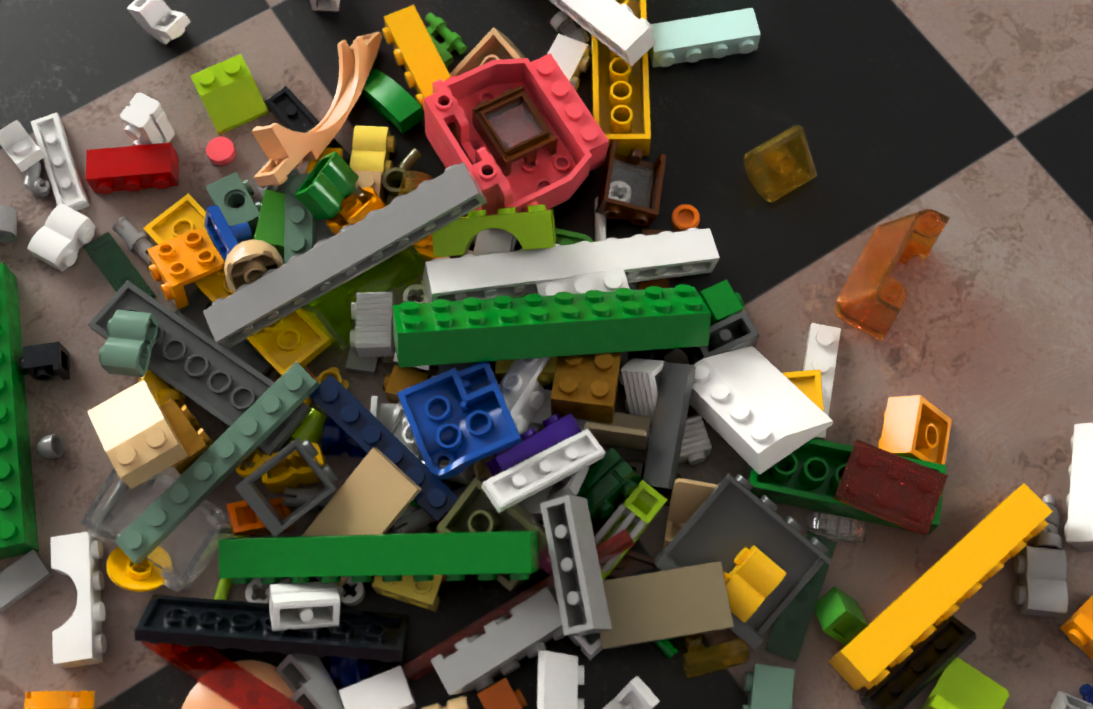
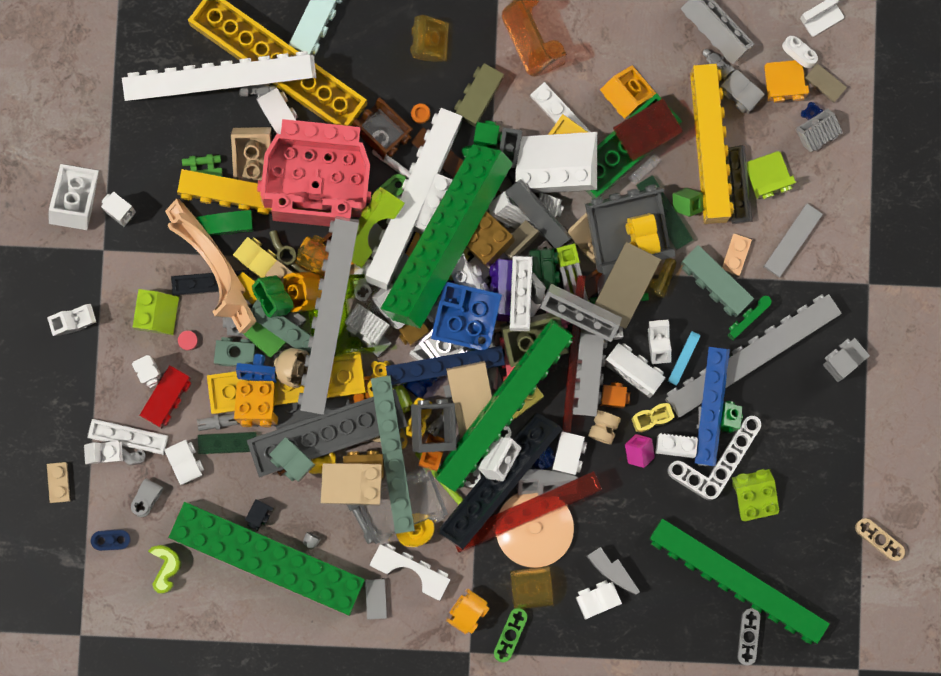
camera: 60 degrees left, 15 degrees up
reddish brown window [472,85,558,177] -> none
none -> olive brick [454,63,504,127]

